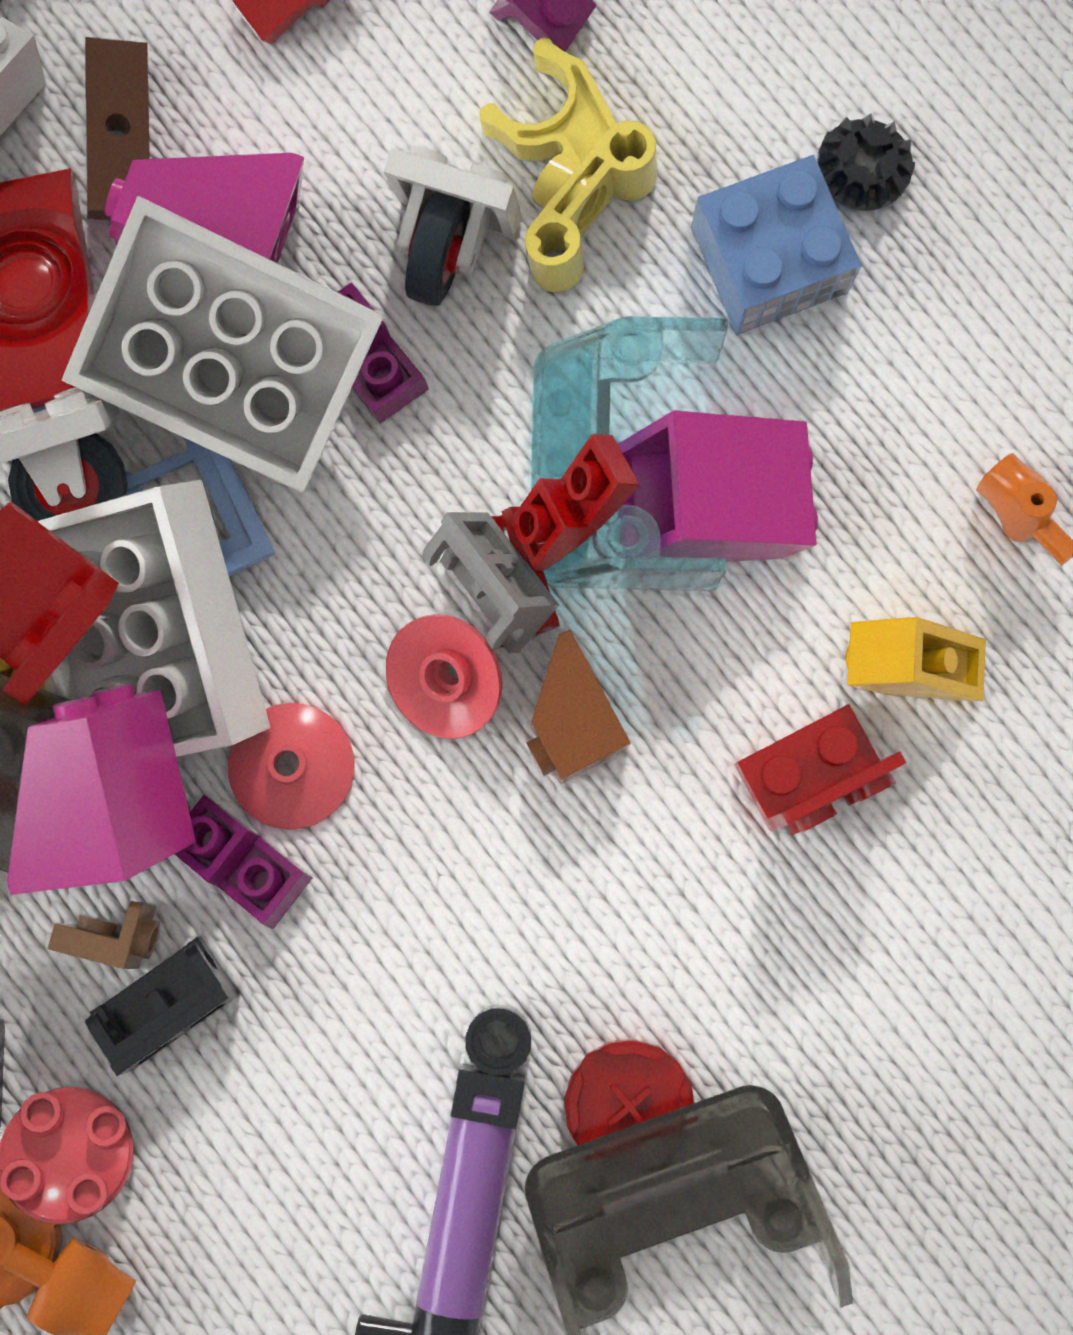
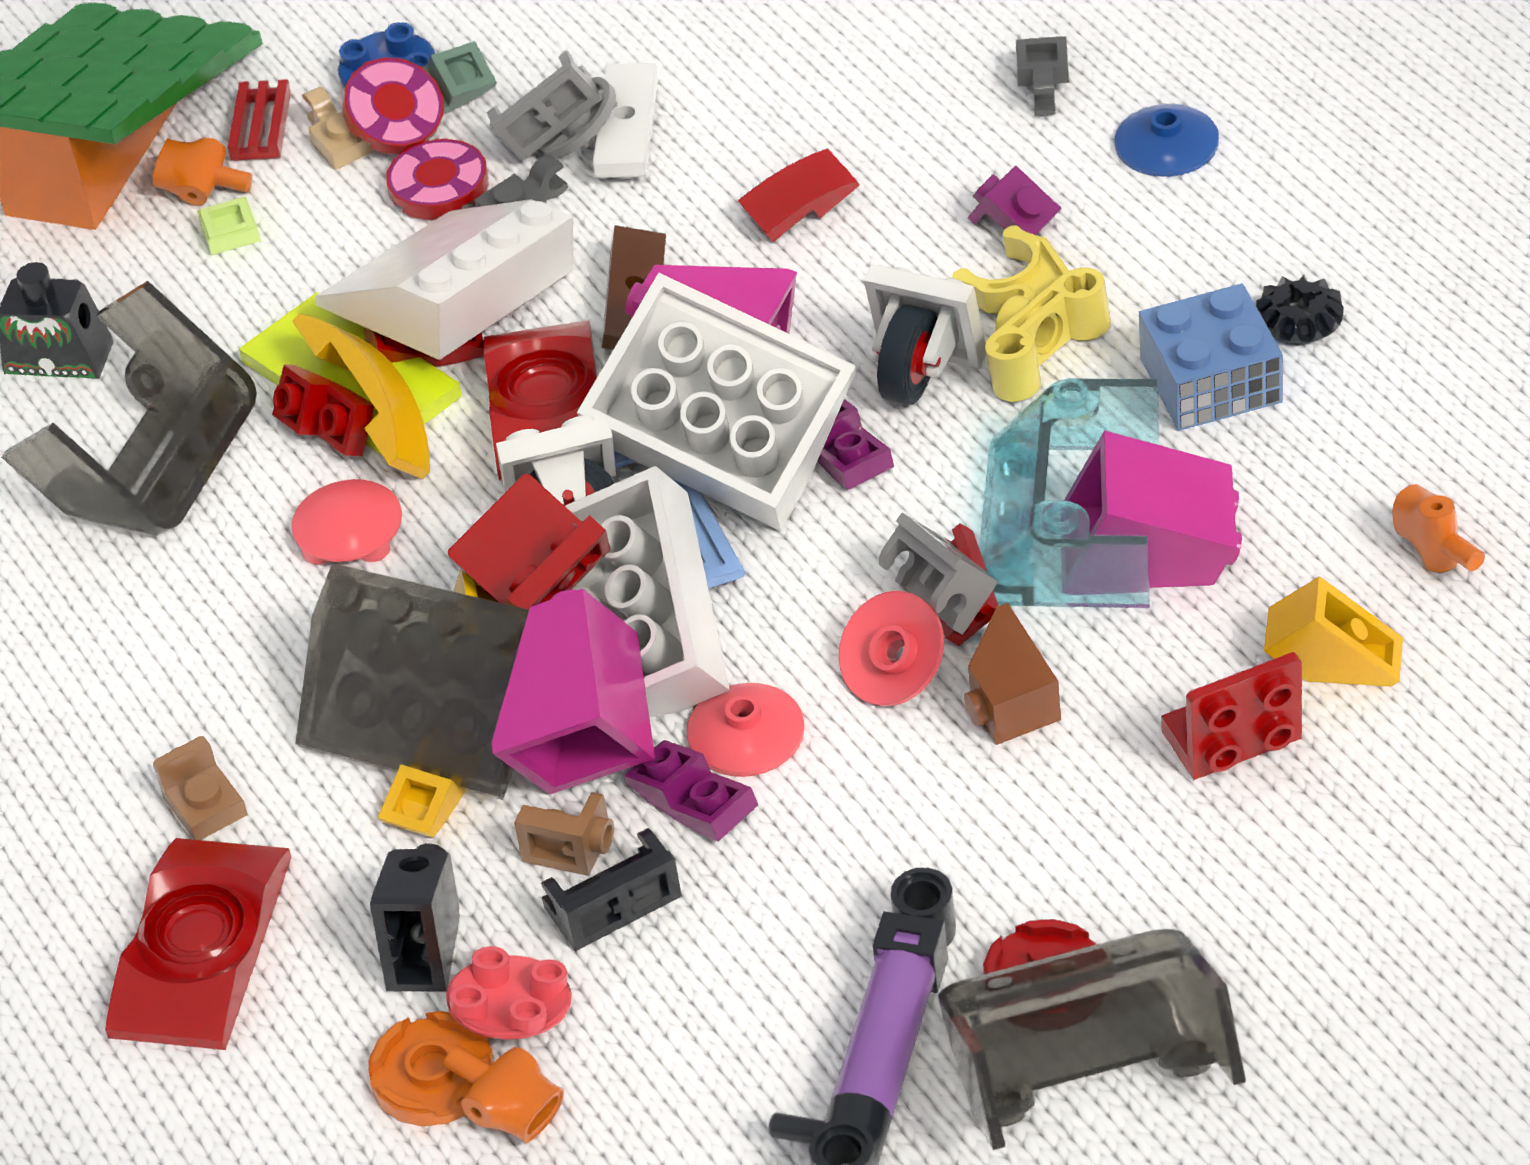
camera: 10 degrees right, 35 degrees down
red slope [510,434,640,571] -> none

